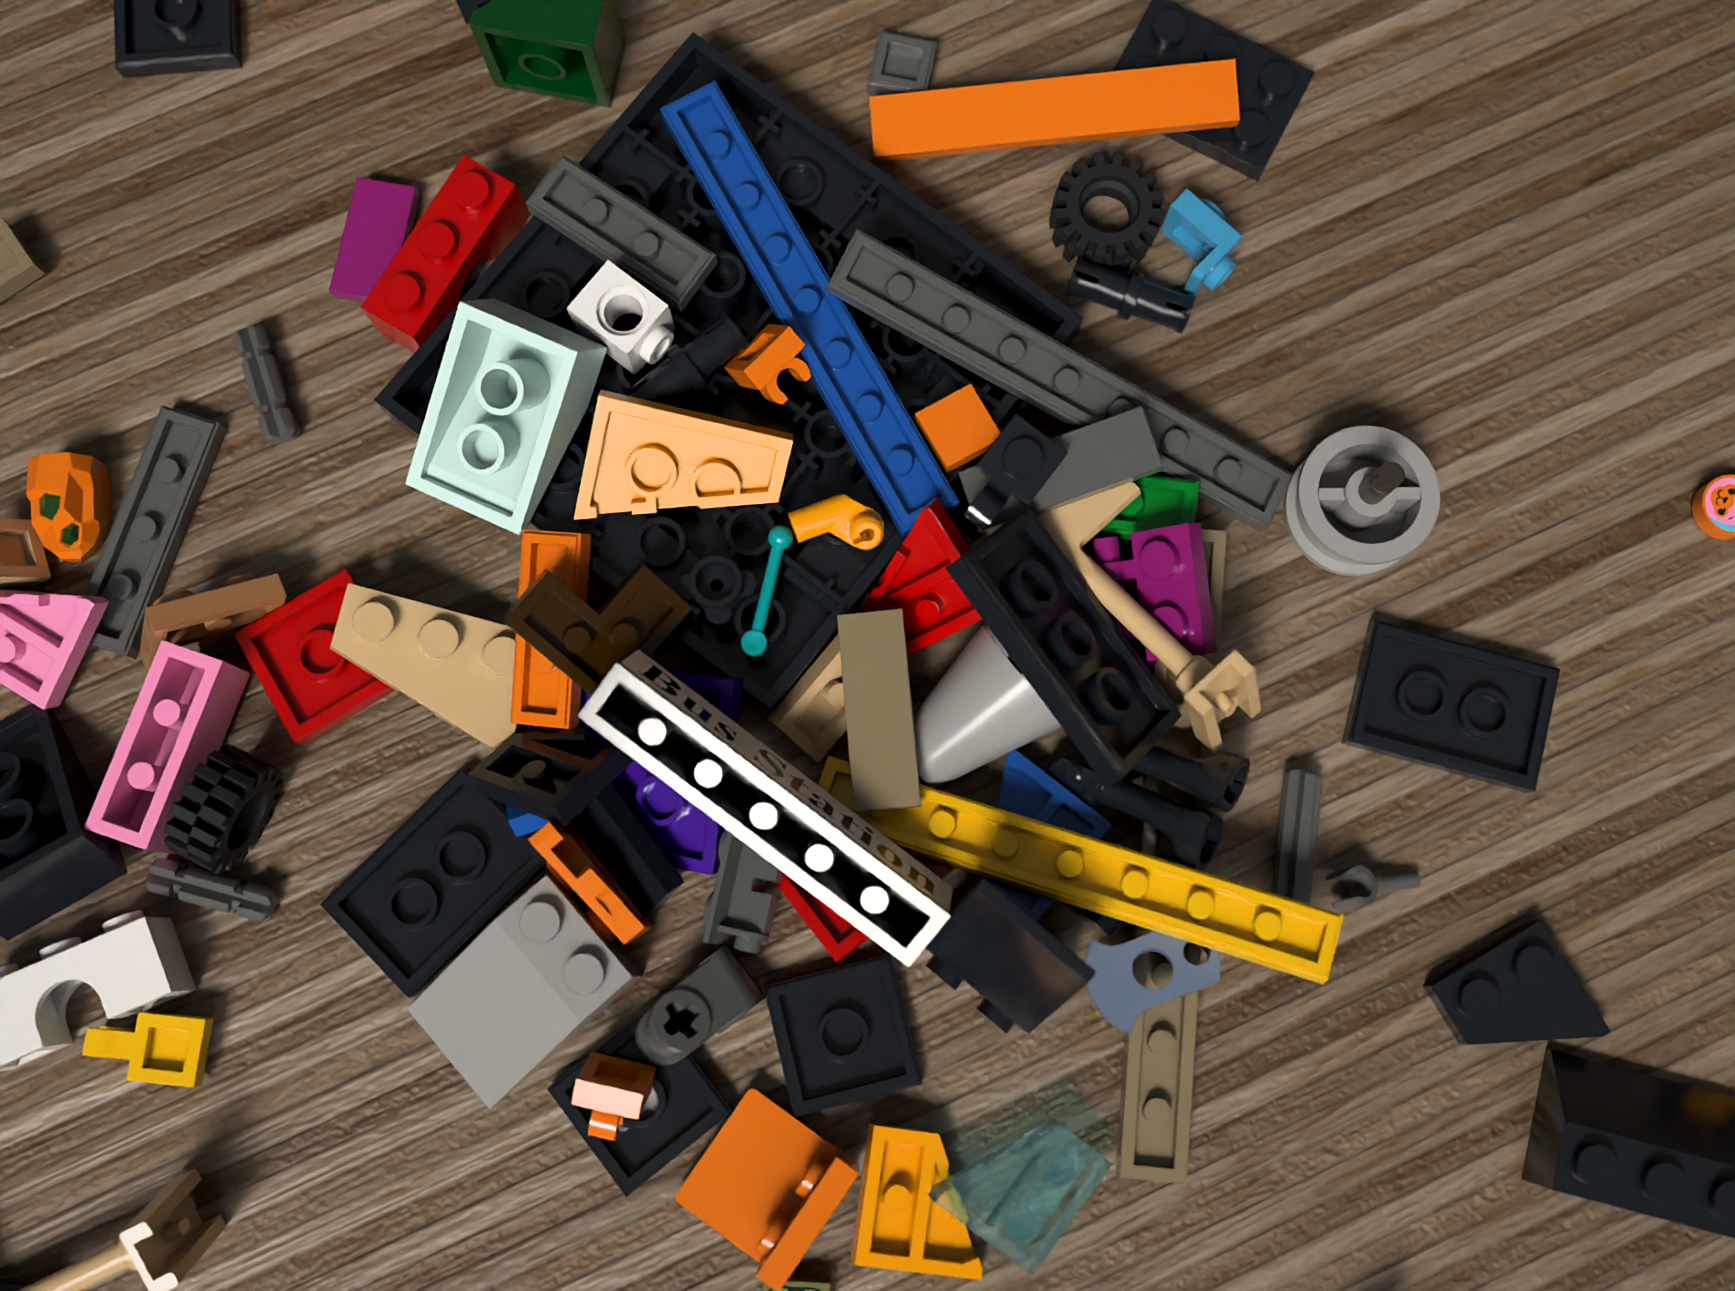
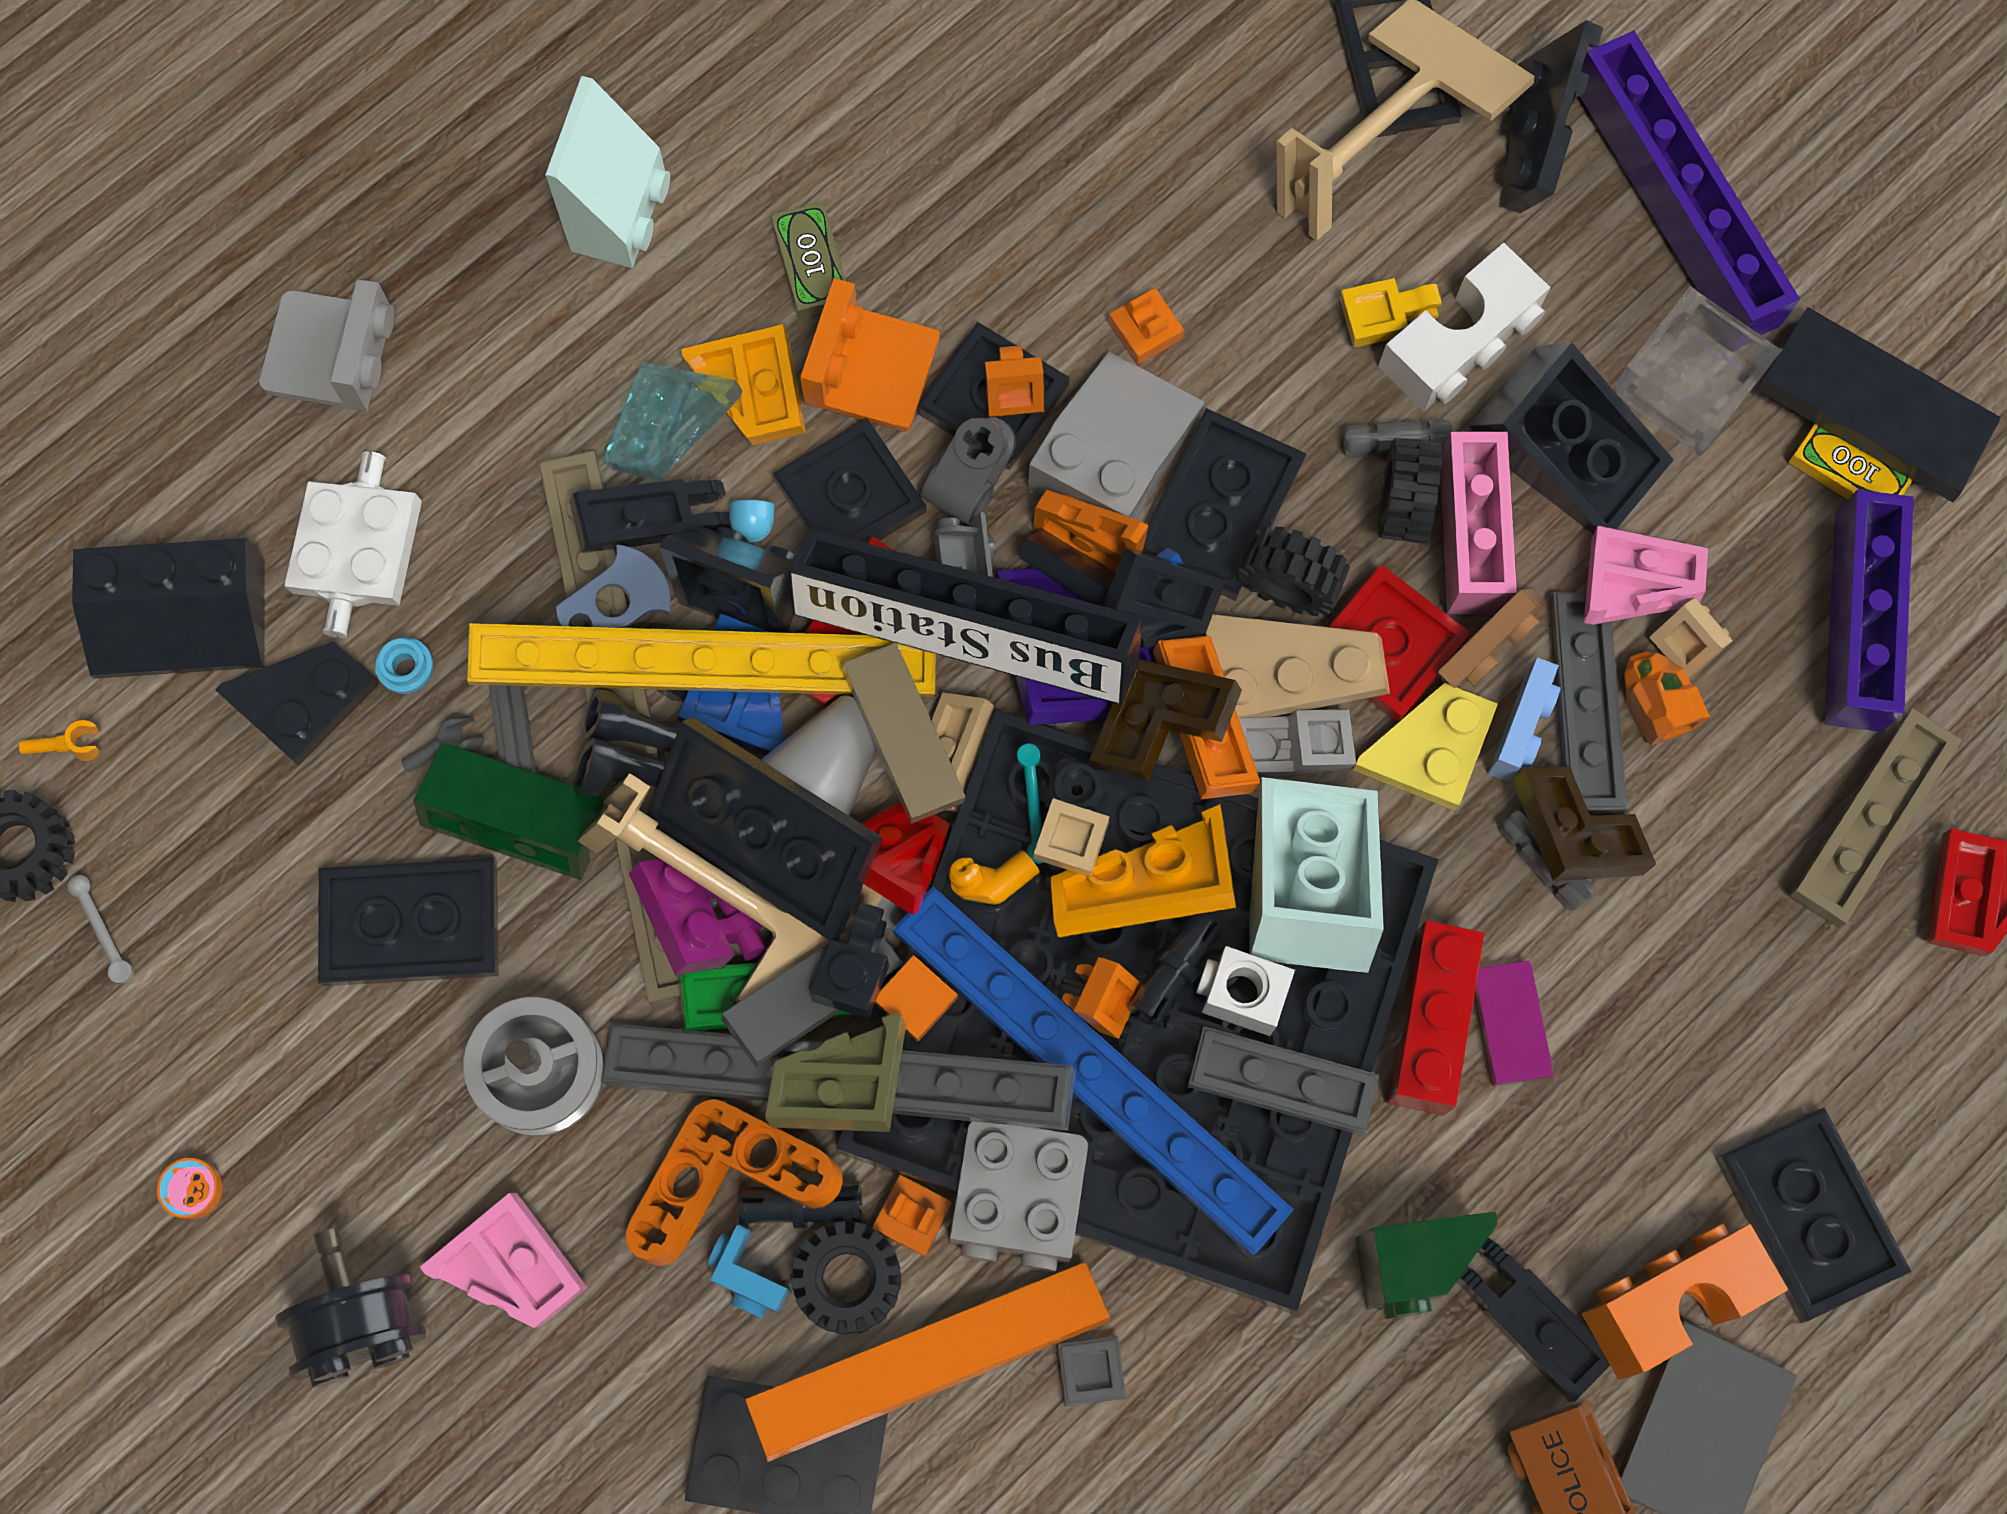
camera: 160 degrees right, 5 degrees down
none -> black wheel [275,1228,427,1388]
none -> white plate [284,451,422,638]
none -> medium azure plate [375,637,434,694]
none -> dark green panel [413,744,604,880]
none -> bright pink wing [420,1192,588,1328]
none -> black hinge [569,479,732,553]
none -> orange beam [626,1099,843,1267]
none -> medium azure hinge [729,500,774,543]
none -> olive wing [765,1014,906,1132]
none -> orange tile [872,1175,953,1258]
none -> light grey bracket [950,1121,1088,1272]
none -> tan tile [1034,799,1109,877]
none -> orange tile [1108,288,1185,365]
none -> black tyre [1238,526,1350,616]
none -> light grey slope [1238,709,1356,778]
none -> light yellow wing [1353,683,1498,811]
none -> light blue plate [1488,657,1561,782]
none -> dark brown plate [1512,766,1657,881]

